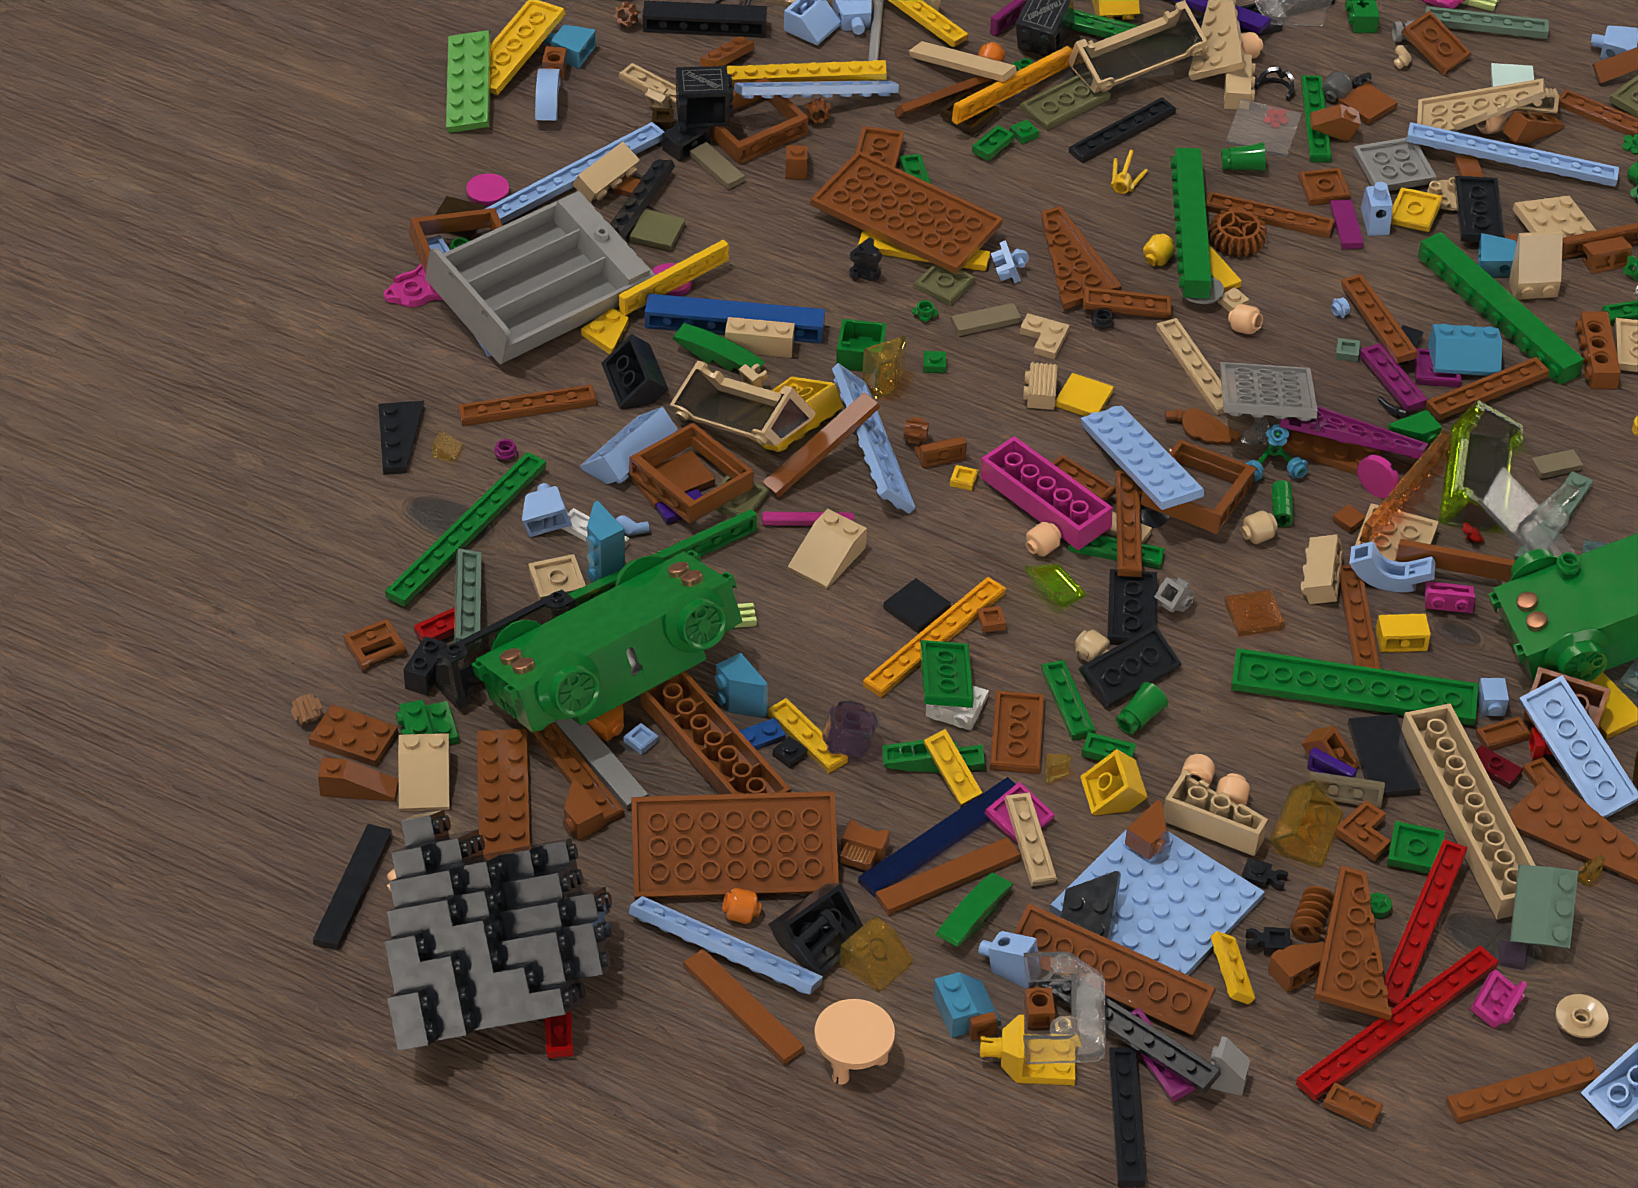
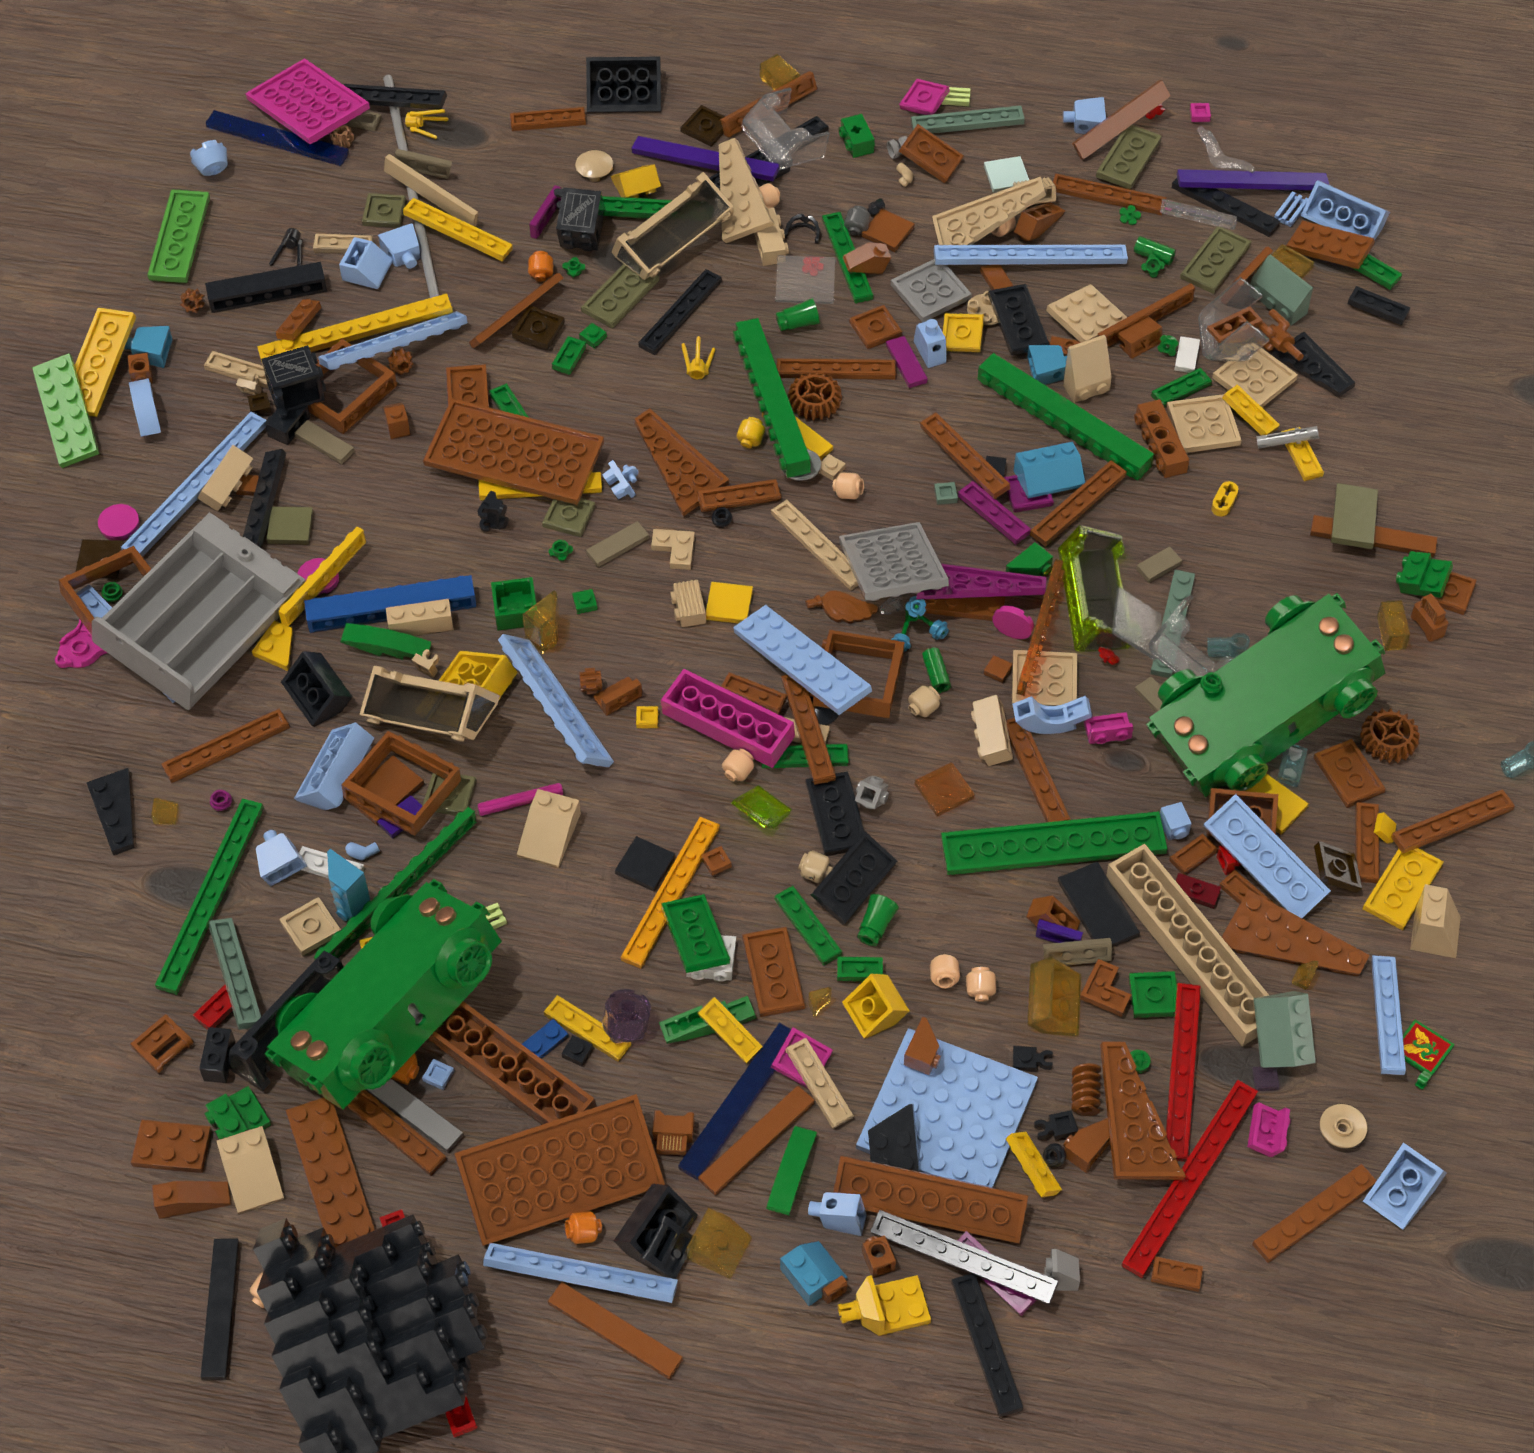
camera: 15 degrees left, 10 degrees up
medium nougat gear [291,693,323,725] -> none
dark orange slope [563,780,604,841] -> none
dark azure slope [715,653,768,718] -> none
dark orange tile [763,392,881,498] -> none
light nougat piece [815,999,895,1085] -> none
tan tile [909,41,1017,82] -> none
light orange tile [952,46,1072,124] -> none
clear windscreen [1023,951,1106,1064] -> none
tan wedge [1163,769,1268,856] -> none
light blue plate [1331,297,1350,319] -> none
yellow brick [1375,614,1431,653] -> none
black helmet [1378,396,1410,418] -> none
dark orange tile [1395,539,1516,582] -> none
none -> black plate [1043,1143,1066,1167]

